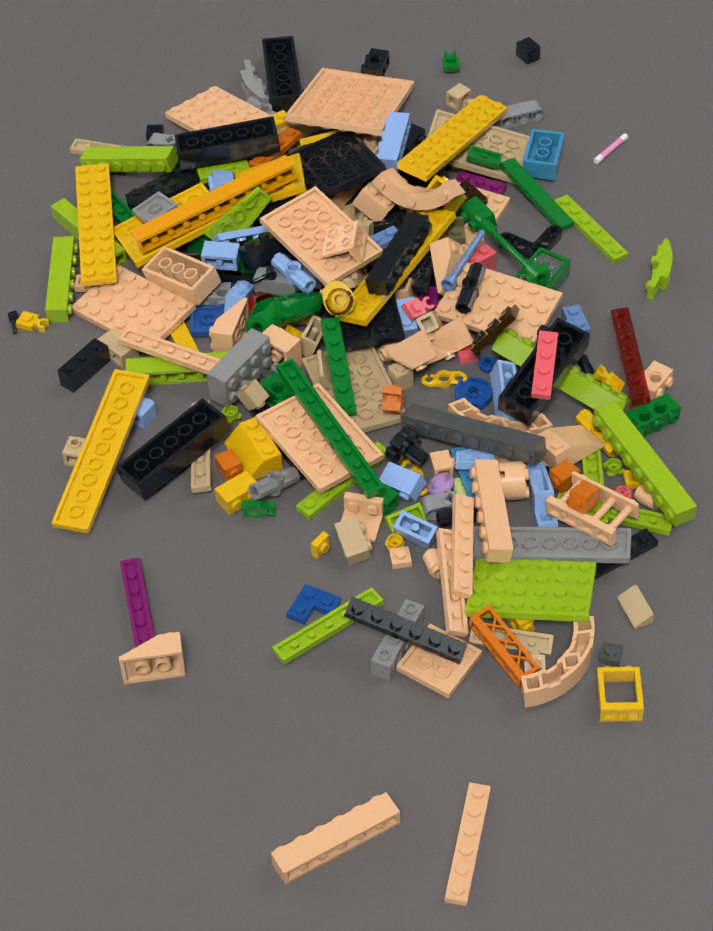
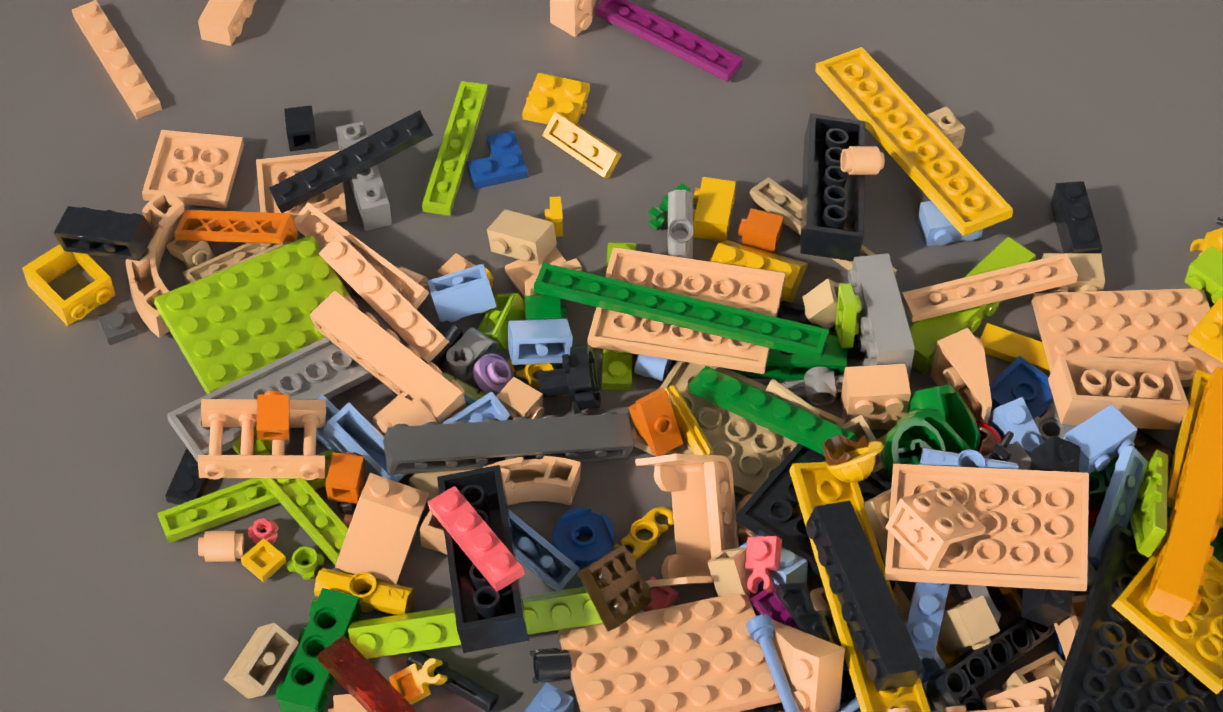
camera: 135 degrees right, 5 degrees up
black piece [455,262,486,314] -> none
lime brick [592,400,697,527] -> none
tan slope [617,585,654,629] -> none
none -> black brick [54,206,154,261]
none -> light nougat plate [142,130,244,208]
none -> tan brick [223,623,299,699]
none -> black brick [284,105,317,151]
none -> yellow plate [522,73,590,125]
none -> yellow plate [542,112,622,178]
none -> yellow axle [664,385,713,455]
none -> lime plate [835,283,861,349]
none -> light nougat brick [840,146,885,175]

